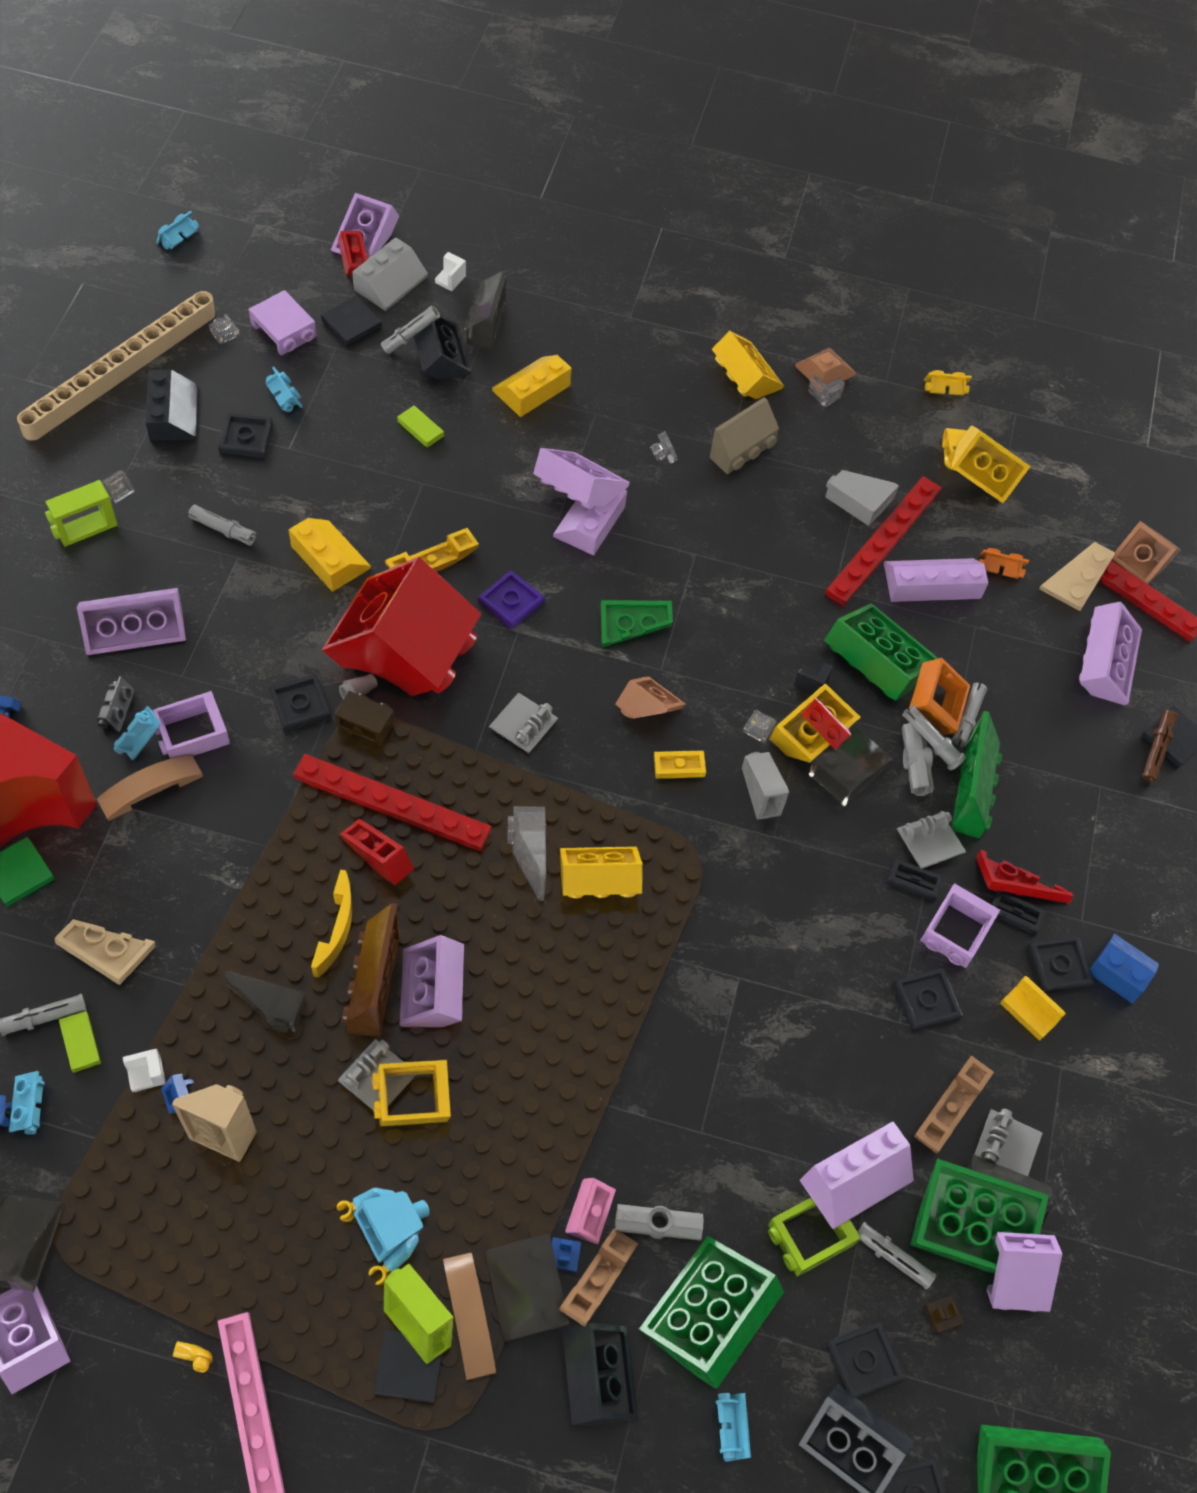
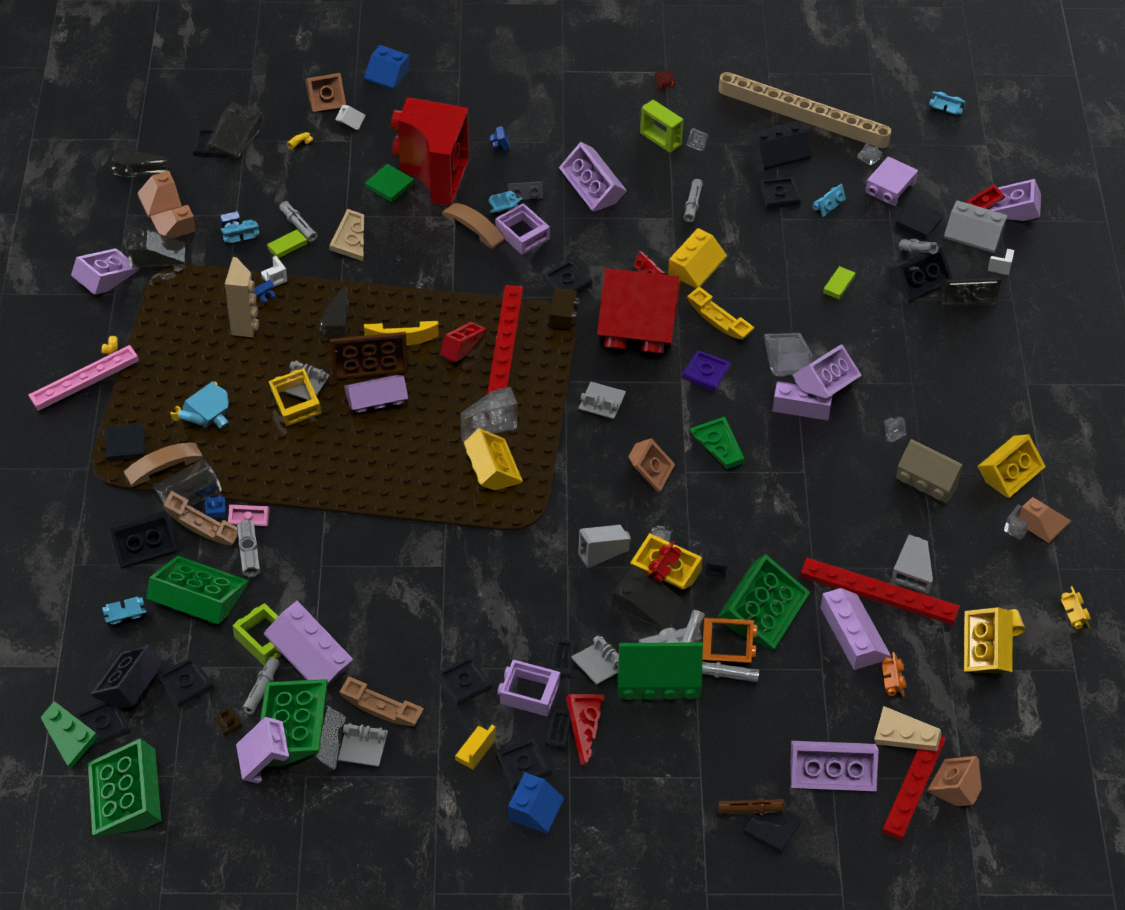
camera: 80 degrees right, 10 degrees down
light grey cone [339,674,377,699] -> none
lime window [384,1264,453,1364] -> none
yellow slope [492,355,572,417] -> none
yellow plate [654,751,706,779] -> none
none -> red hinge [633,251,666,275]
none -> clear slope [764,333,812,377]

